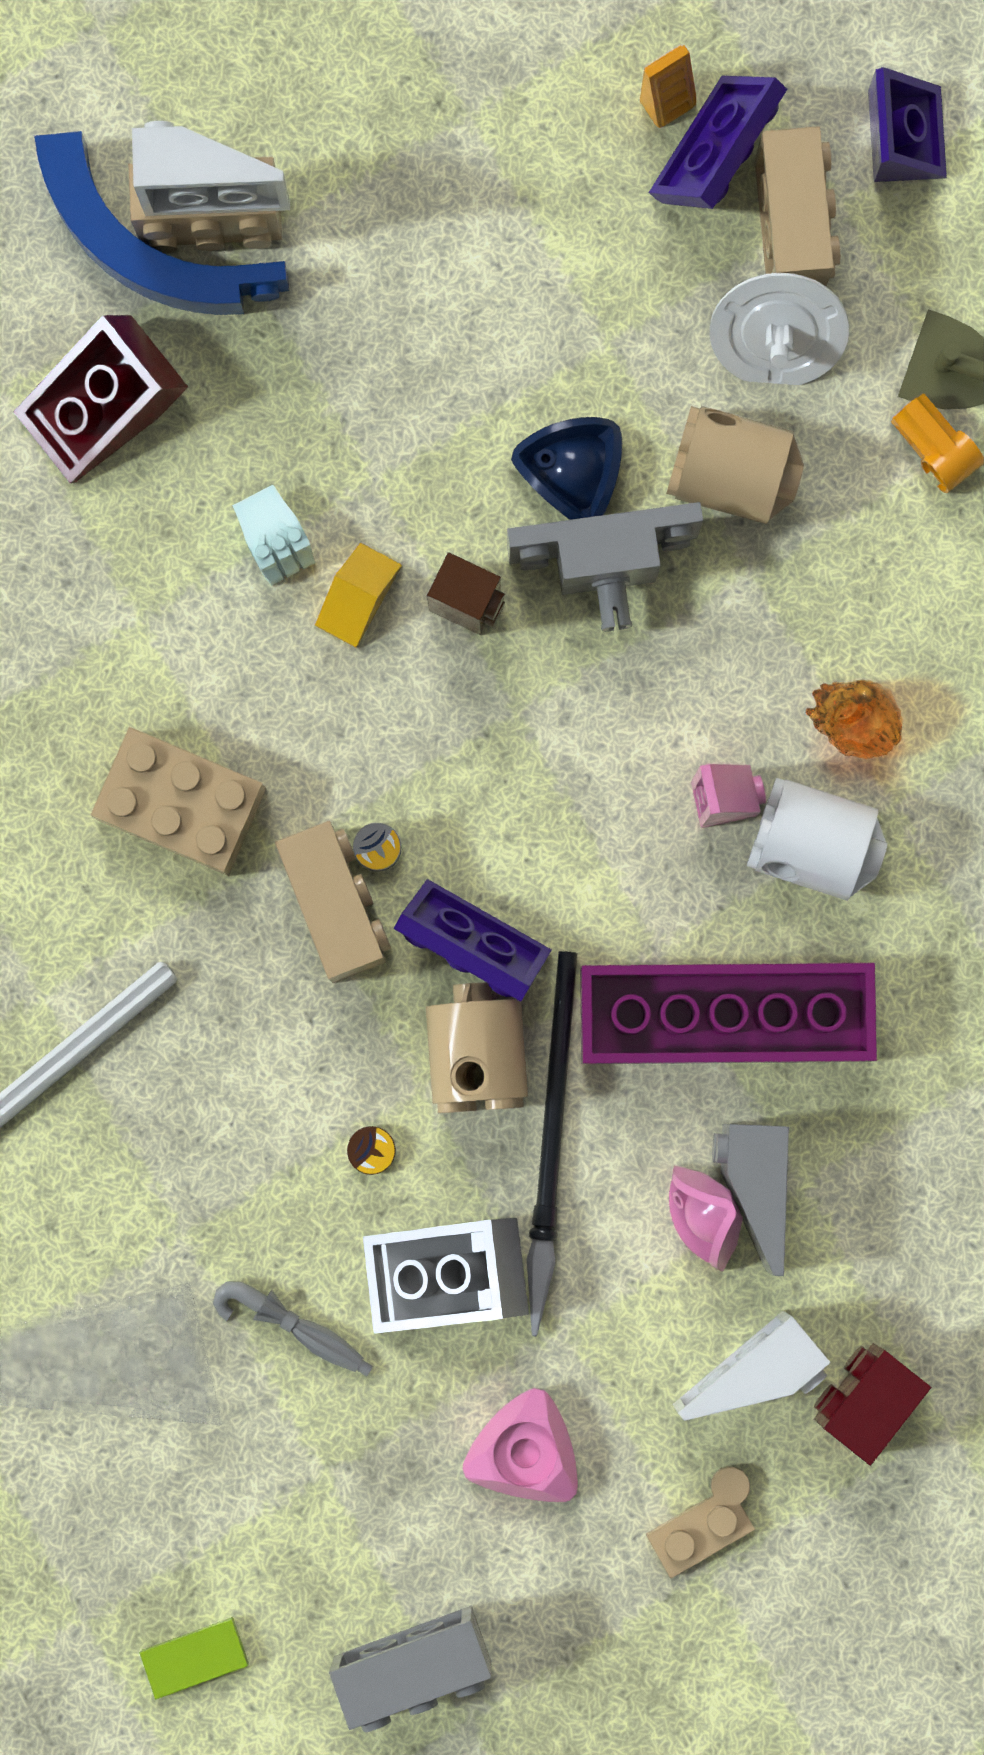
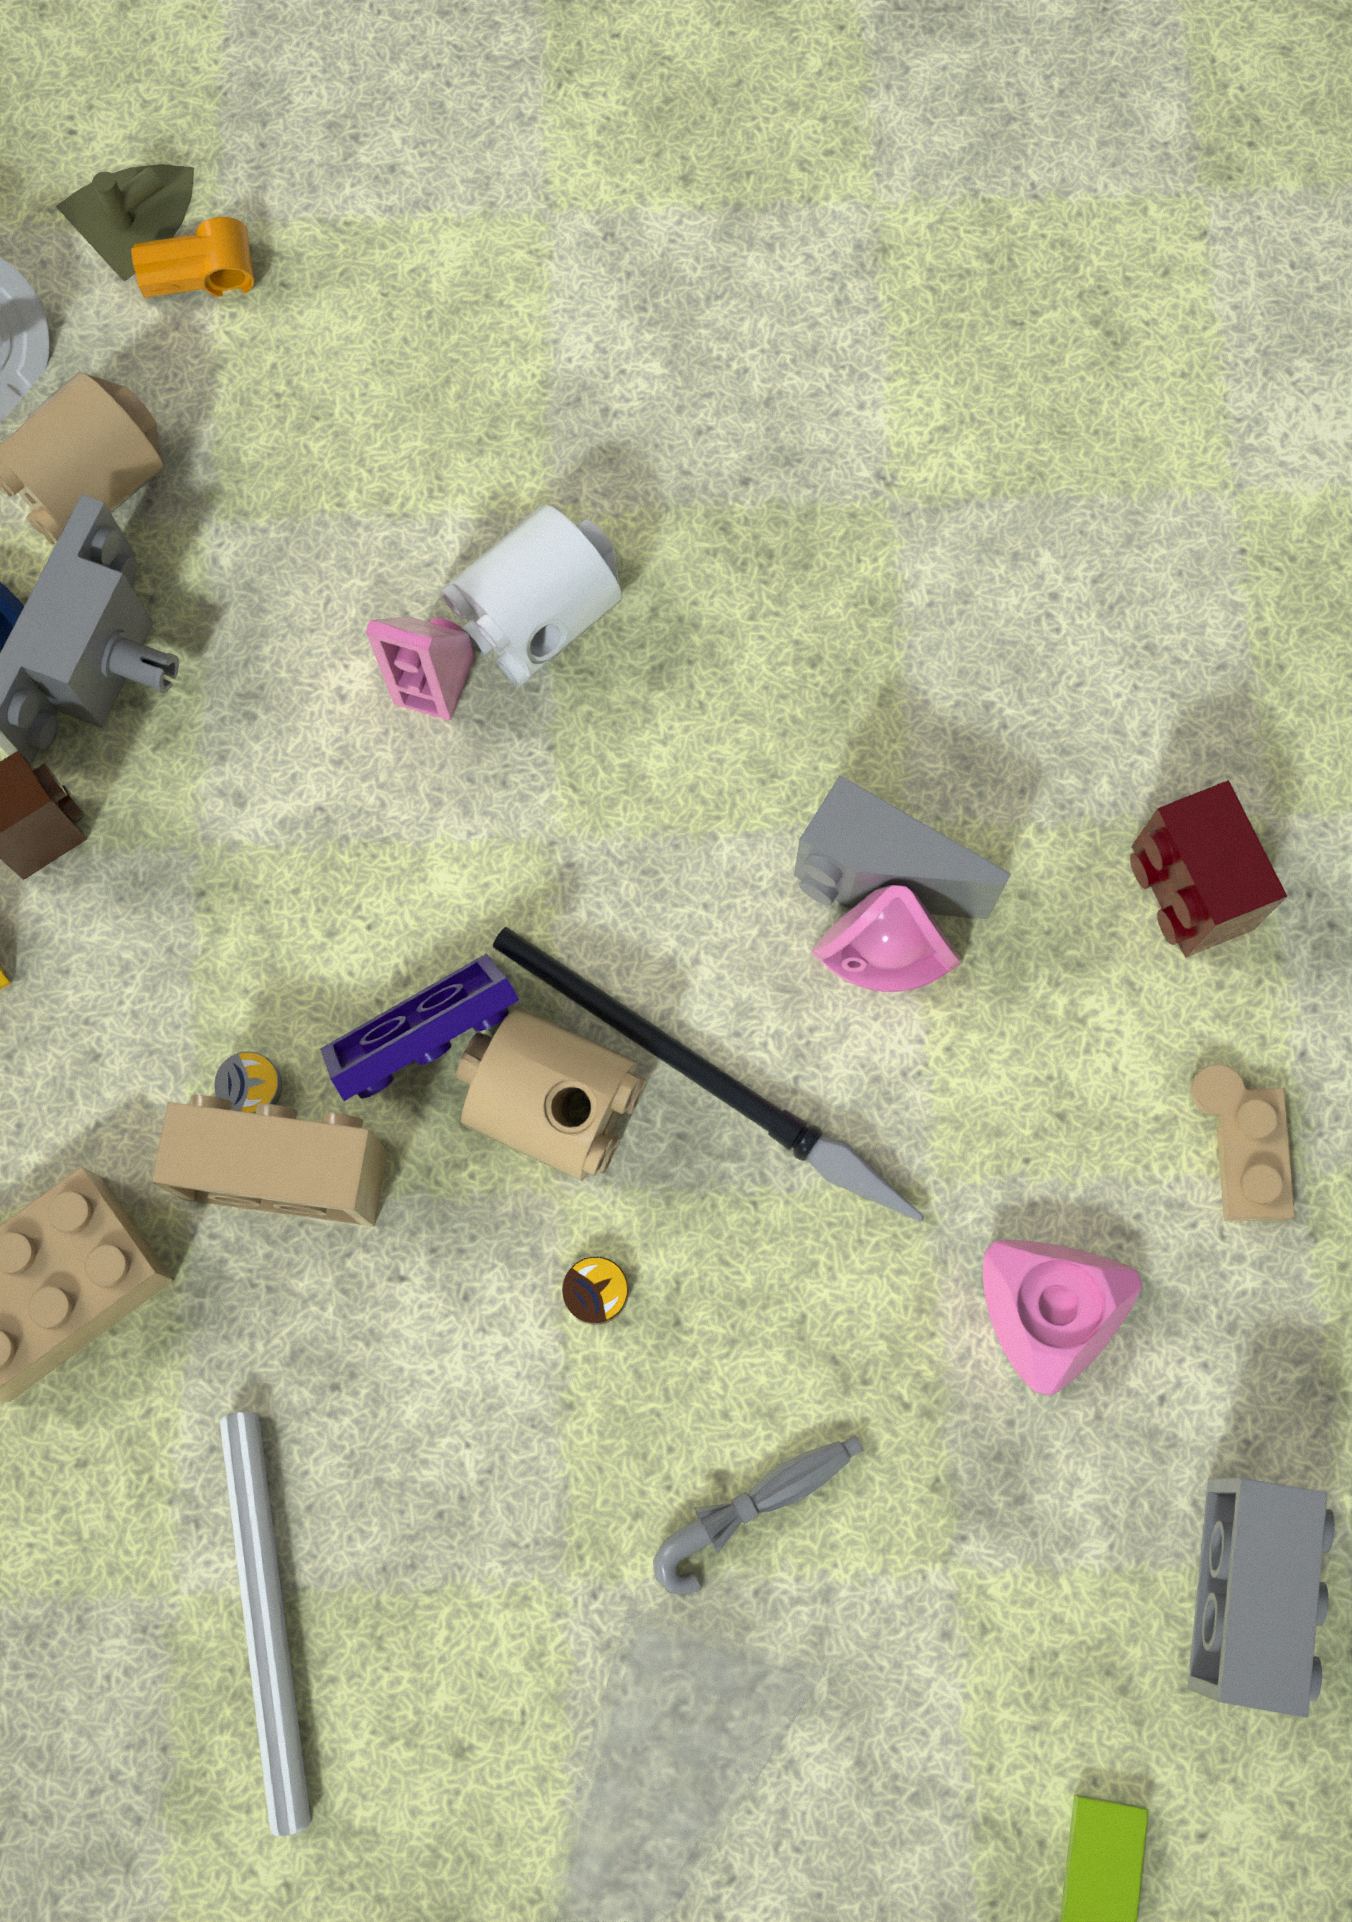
camera: 60 degrees left, 10 degrees down
light grey slope [363,1218,529,1333] -> none
magenta brick [580,963,877,1064] -> none
white slope [672,1311,831,1421] -> none
clear orange hair [805,679,903,759] -> none

